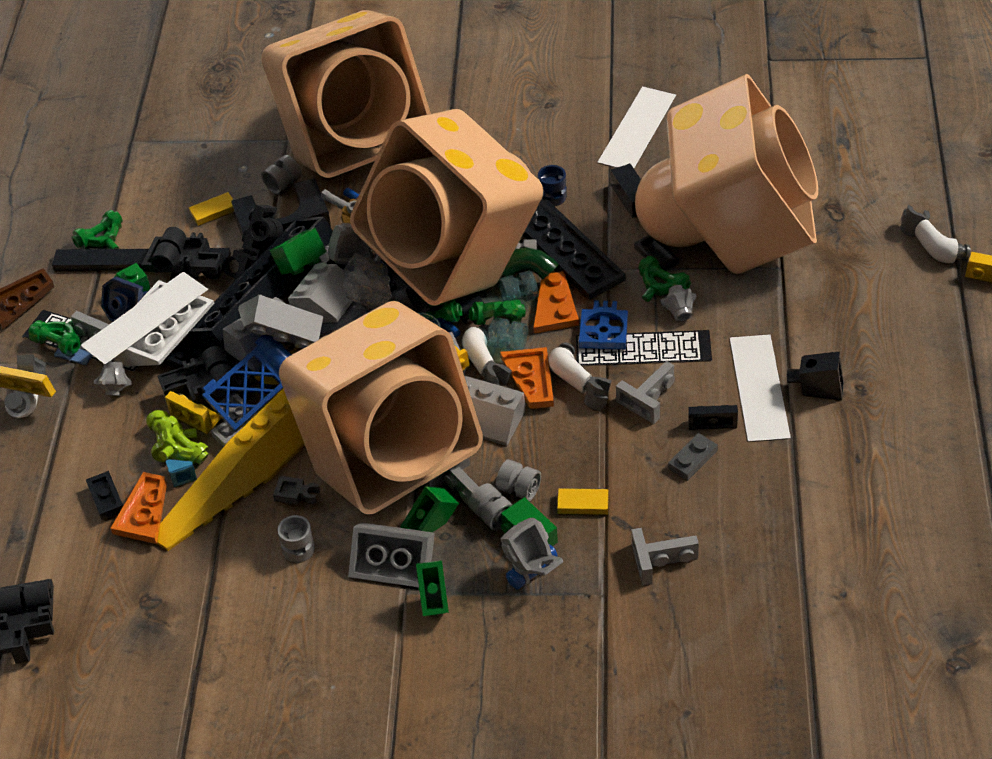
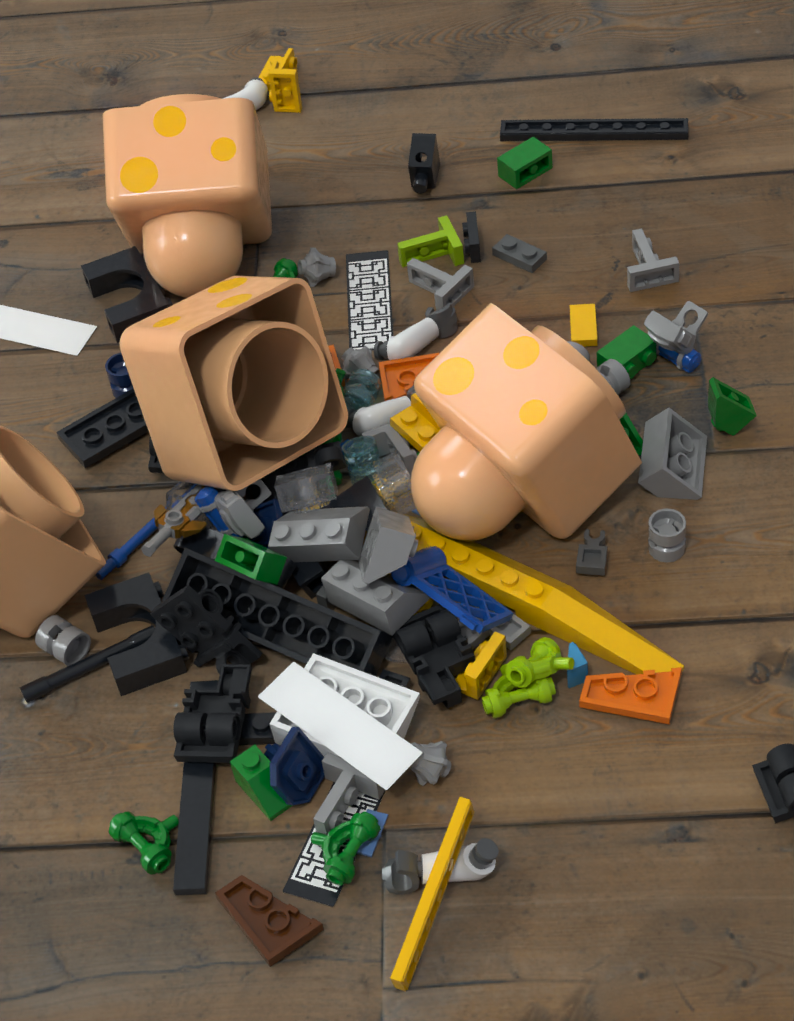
camera: 90 degrees left, 0 degrees up
black plate [86,471,123,520] -> none
yellow tile [189,192,233,226] -> none
blue piece [579,300,628,350] -> none
white sticker [730,335,791,441] -> none
none -> black piece [19,625,155,703]
none -> yellow bracket [266,61,302,113]
none -> light grey rock [341,346,380,385]
none -> lime bracket [397,215,464,267]
none -> green brick [497,137,553,190]
none -> black tile [500,118,688,141]

